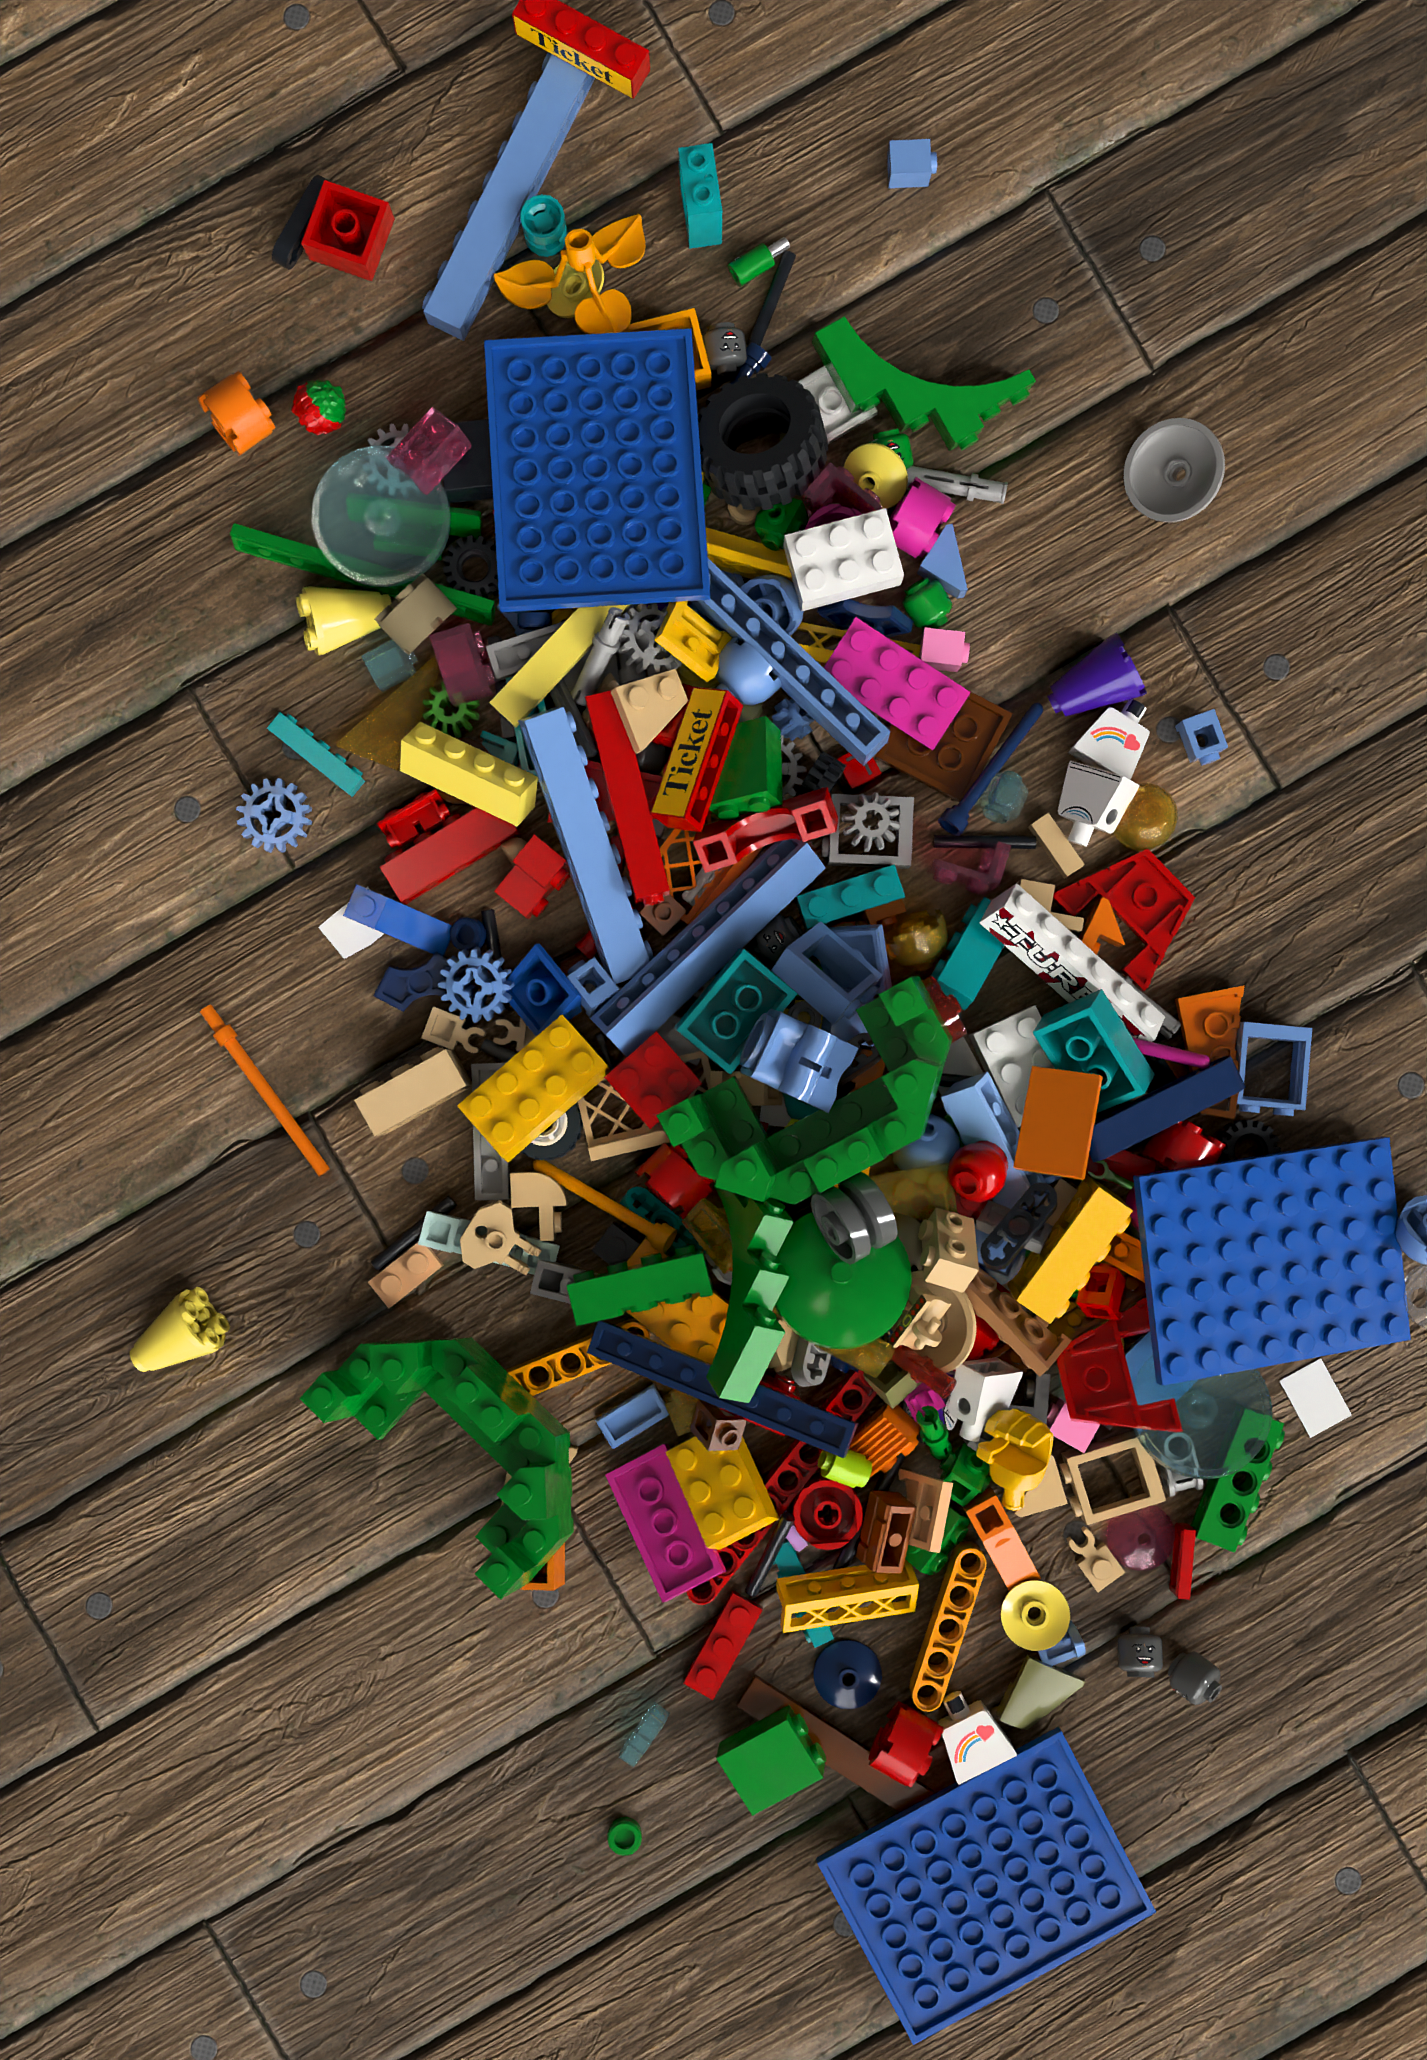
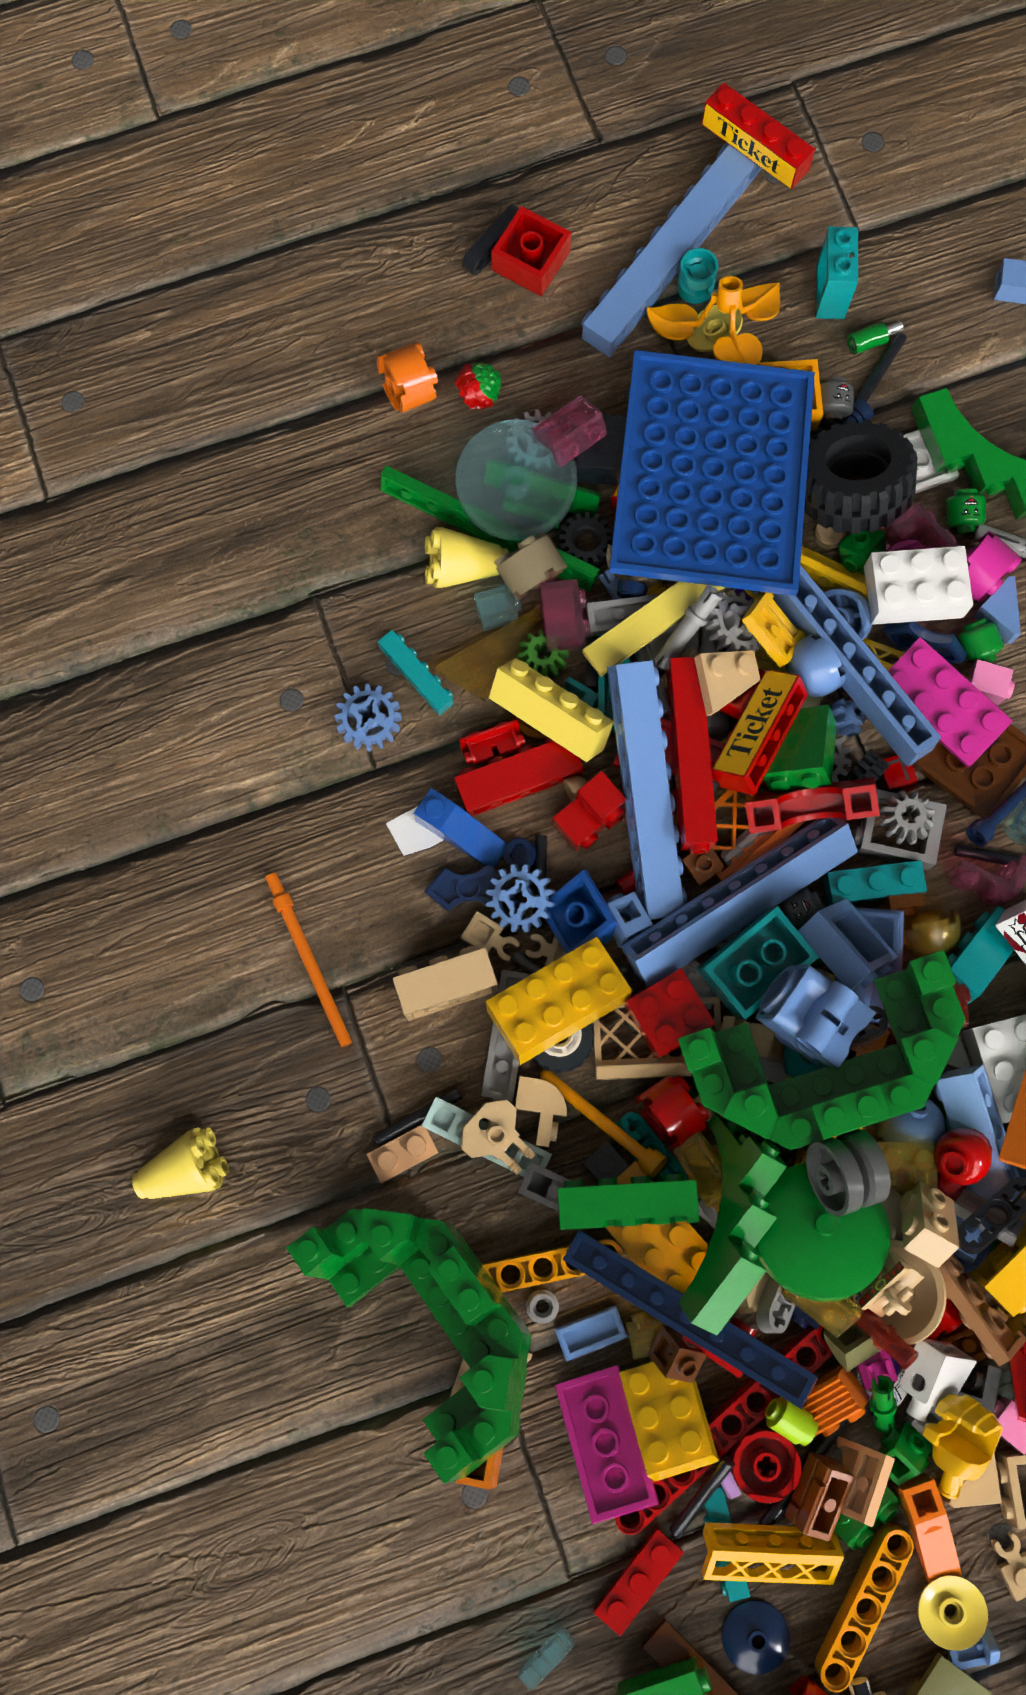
camera: 10 degrees right, 10 degrees down
light yellow dish [843,443,908,510] -> none
none -> light grey plate [526,1289,559,1324]

